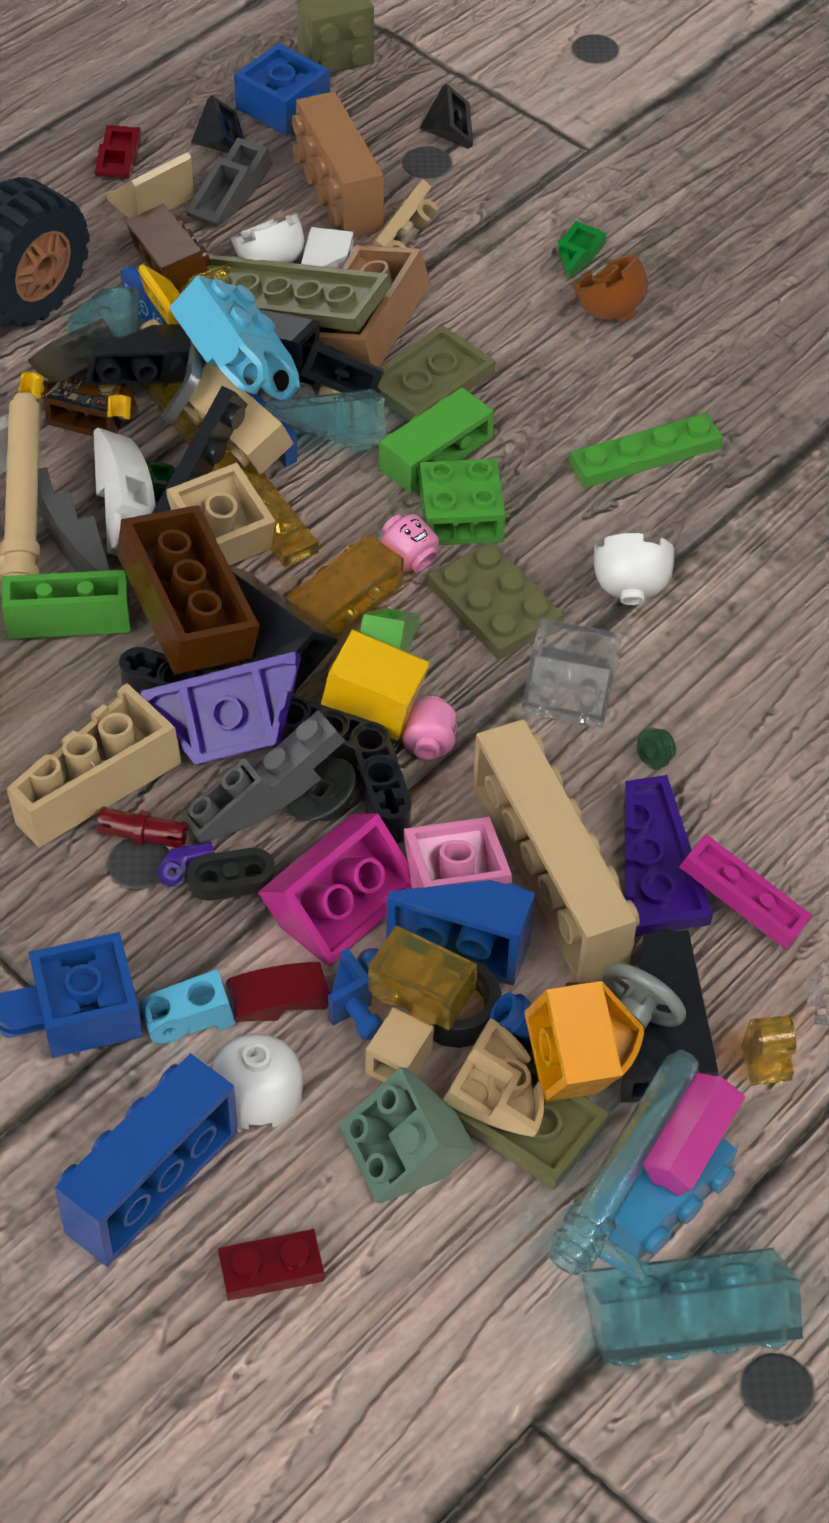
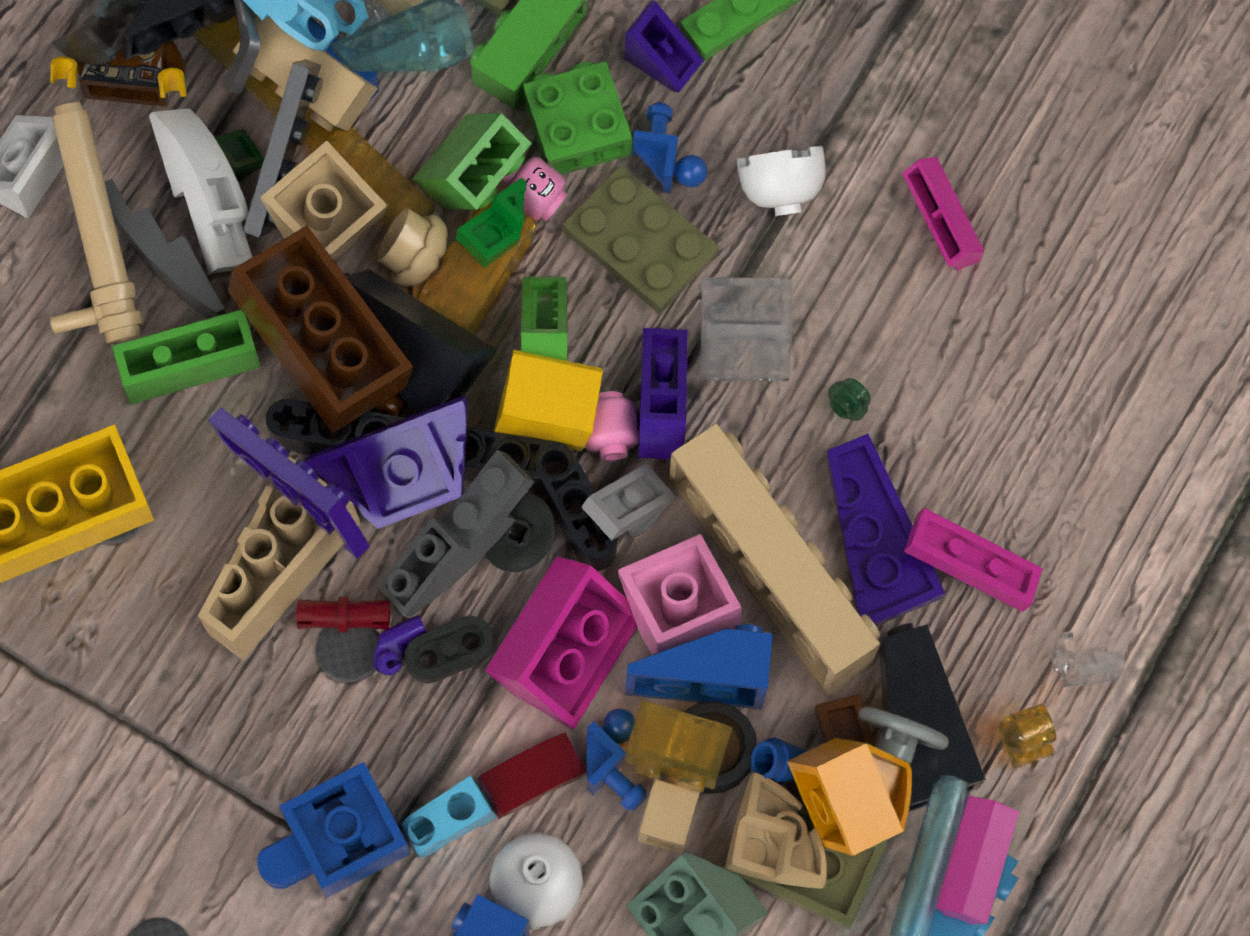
camera: 15 degrees left, 20 degrees up
none -> dark purple wing [208,407,370,559]
none -> tan piece [376,207,448,287]
none -> bright green brick [412,113,532,210]
none -> green slope [455,178,526,269]
none -> light grey plate [582,464,676,541]
none -> dark purple slope [624,1,704,93]
none -> blue piece [632,102,708,193]
none -> dark purple slope [638,328,688,459]
none -> dark pink piece [902,157,984,271]

